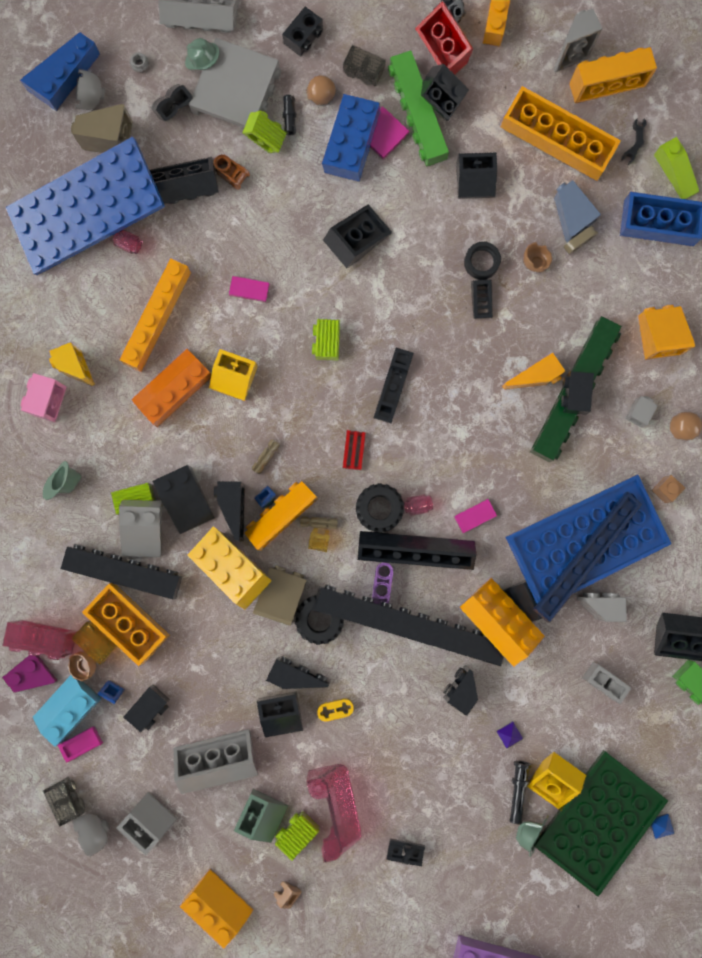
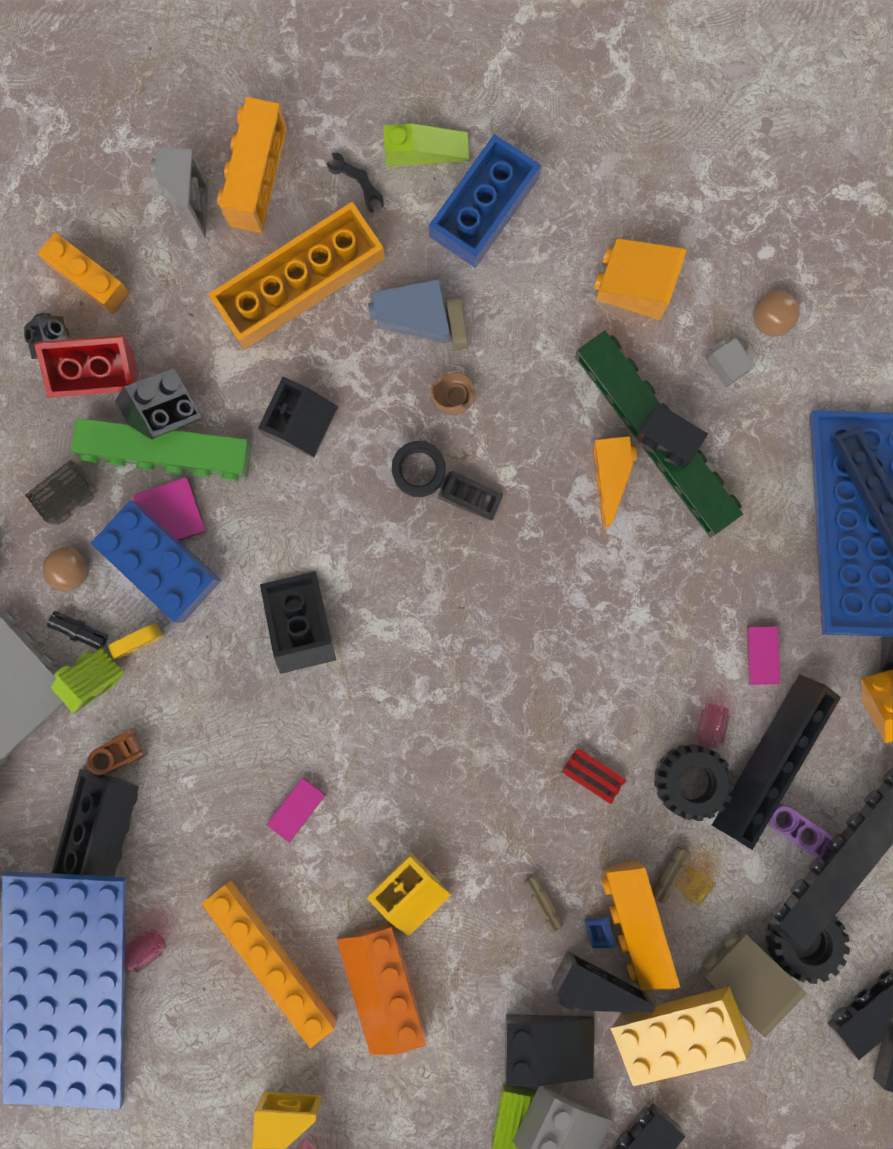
camera: 60 degrees left, 0 degrees up
lime brick [312,319,340,361] -> none
black slope [373,347,414,424] -> none
medium nougat brick [651,475,685,503] -> none
none -> yellow beam [108,623,164,660]

